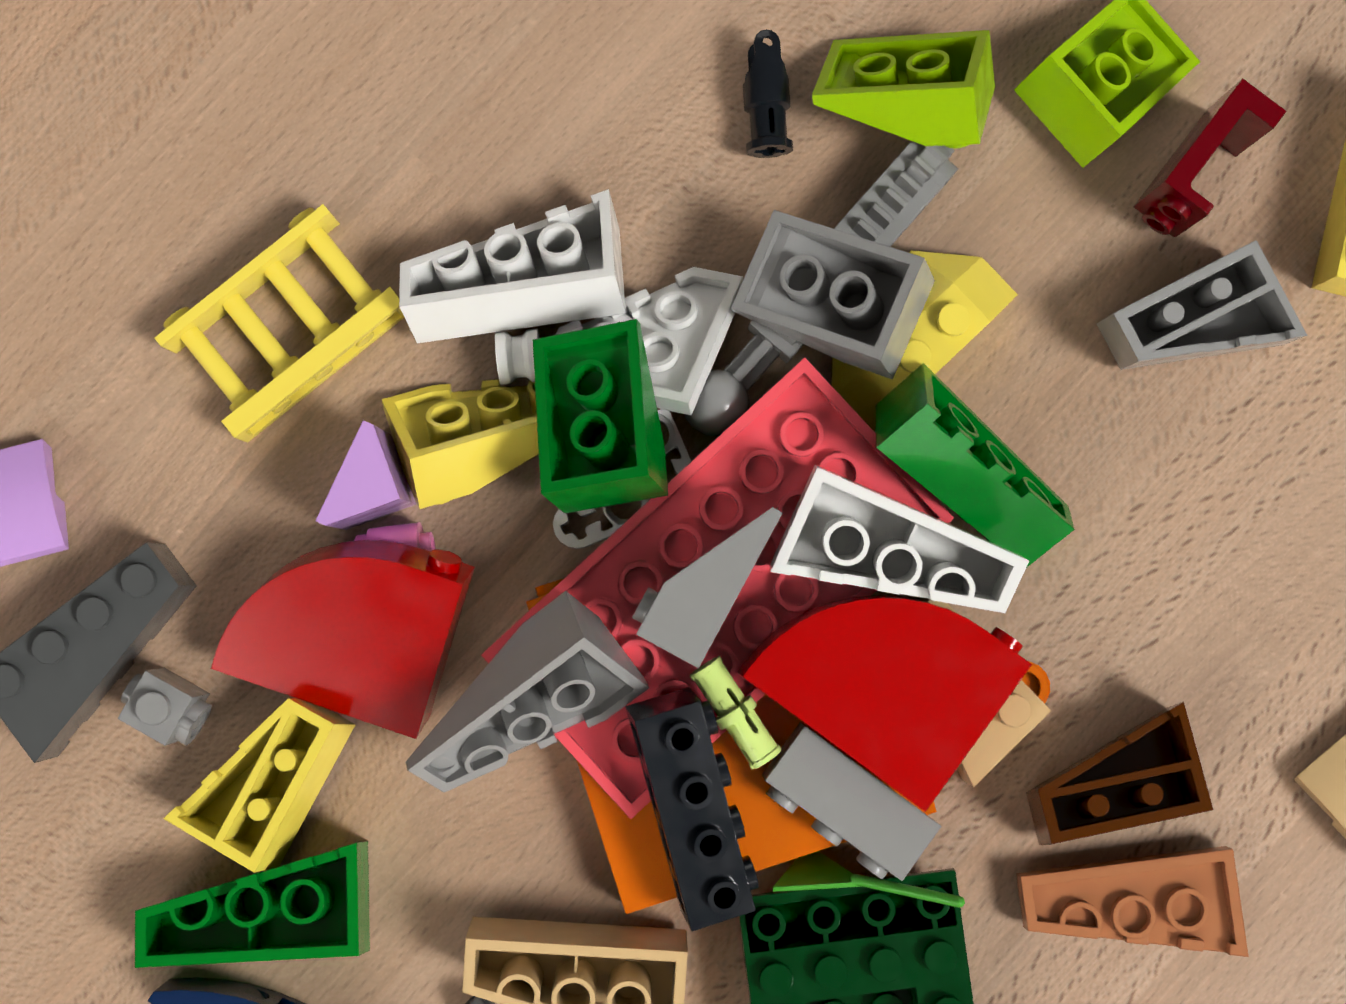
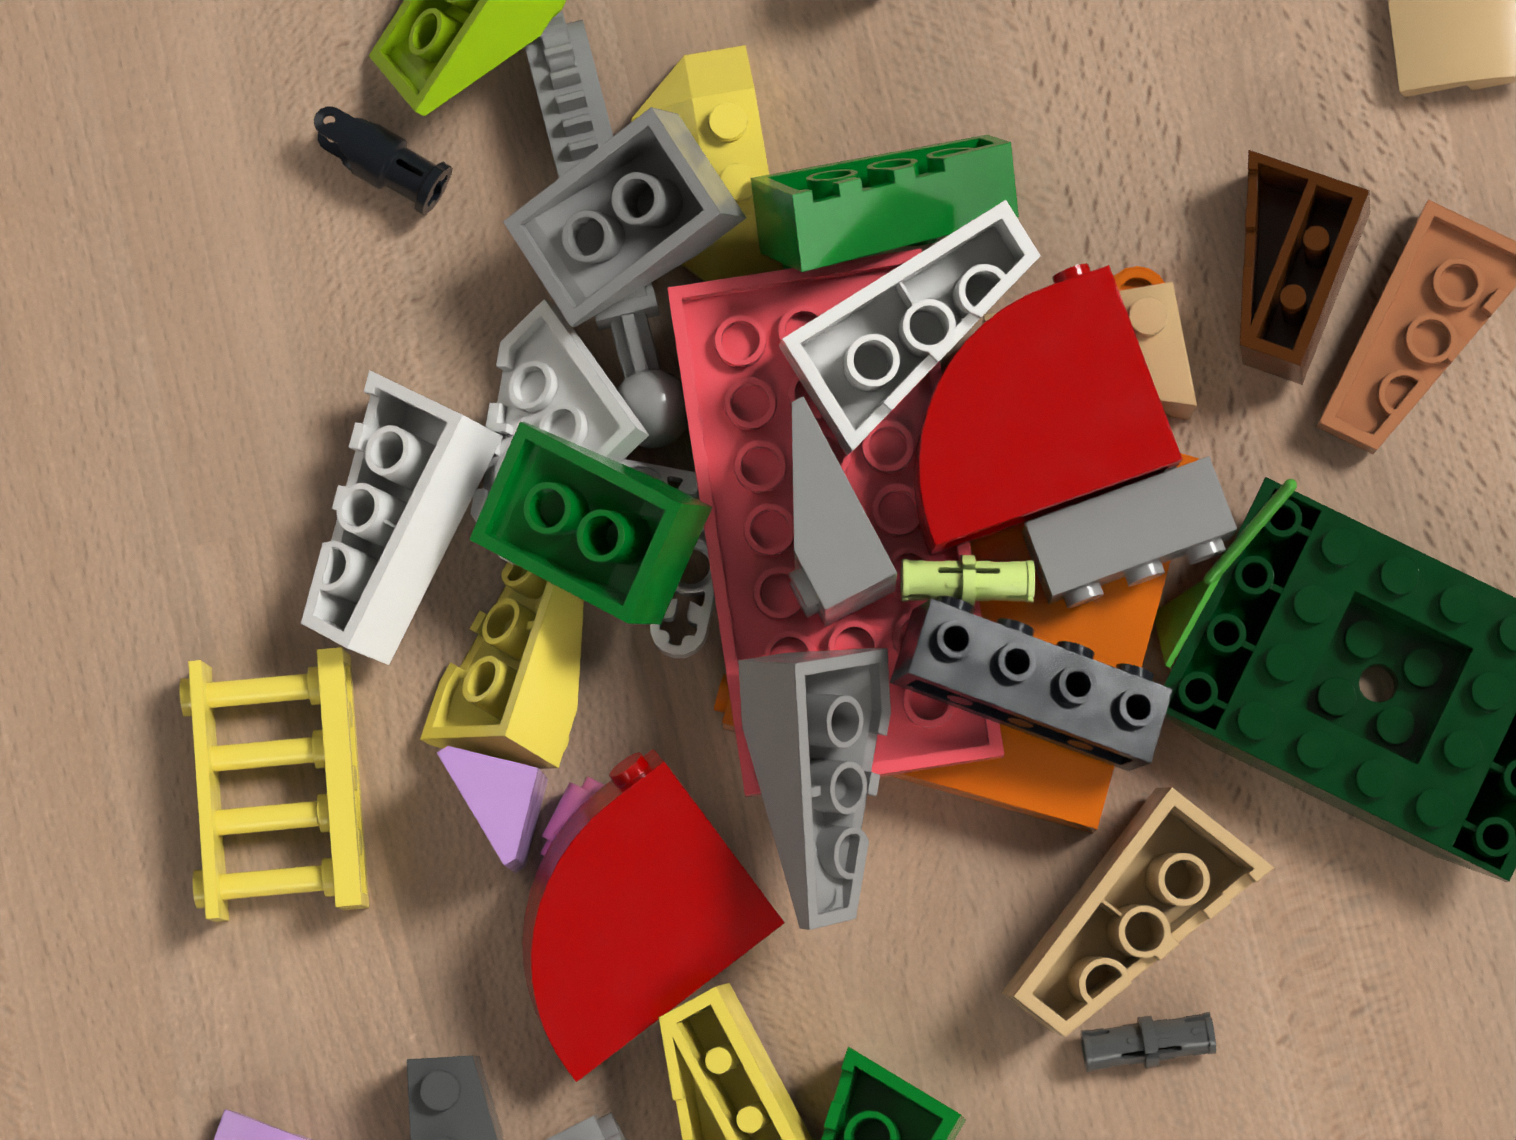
camera: 40 degrees left, 5 degrees down
white wheel [495,328,540,385] -> none

